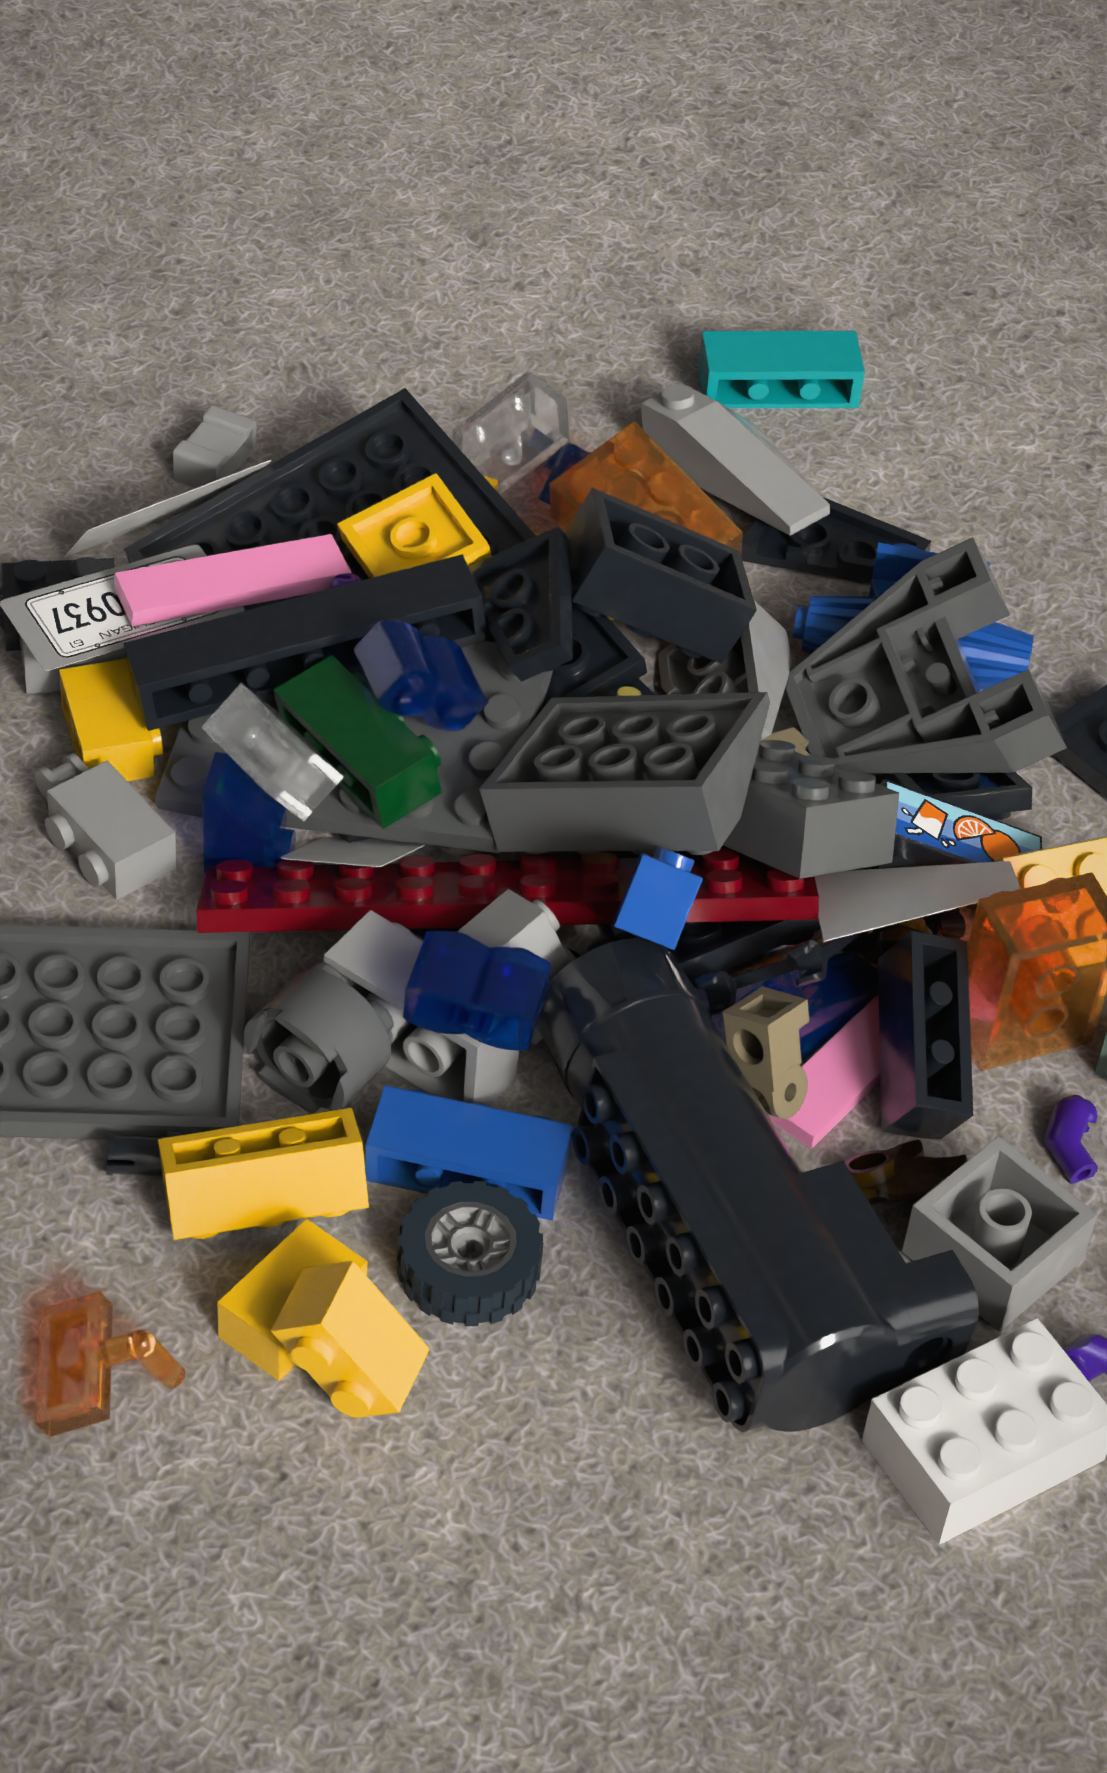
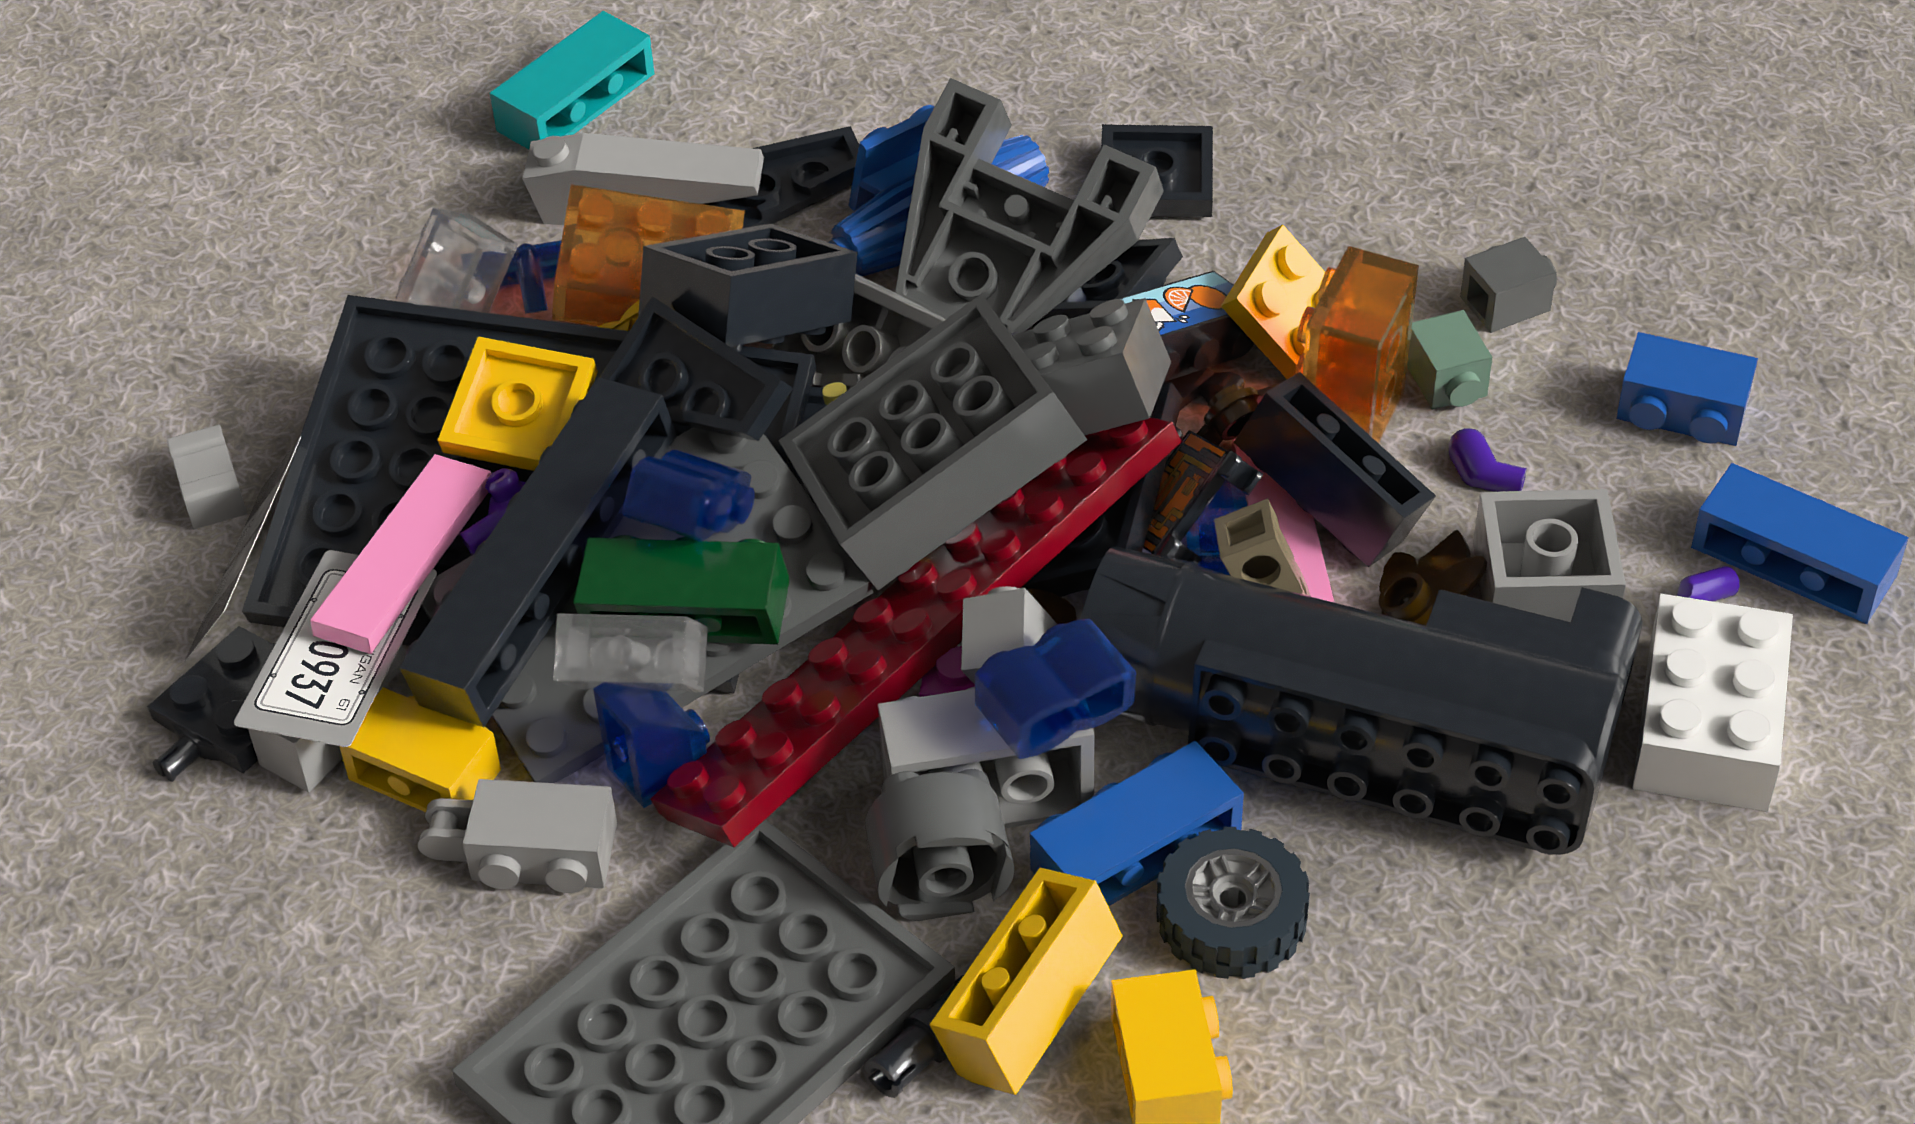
camera: 40 degrees left, 0 degrees up
yellow brick [271,1260,430,1418] -> none
white sticker [281,836,425,867] -> none
blue brick [613,846,703,950] -> none
white sticker [815,861,1022,942] -> none

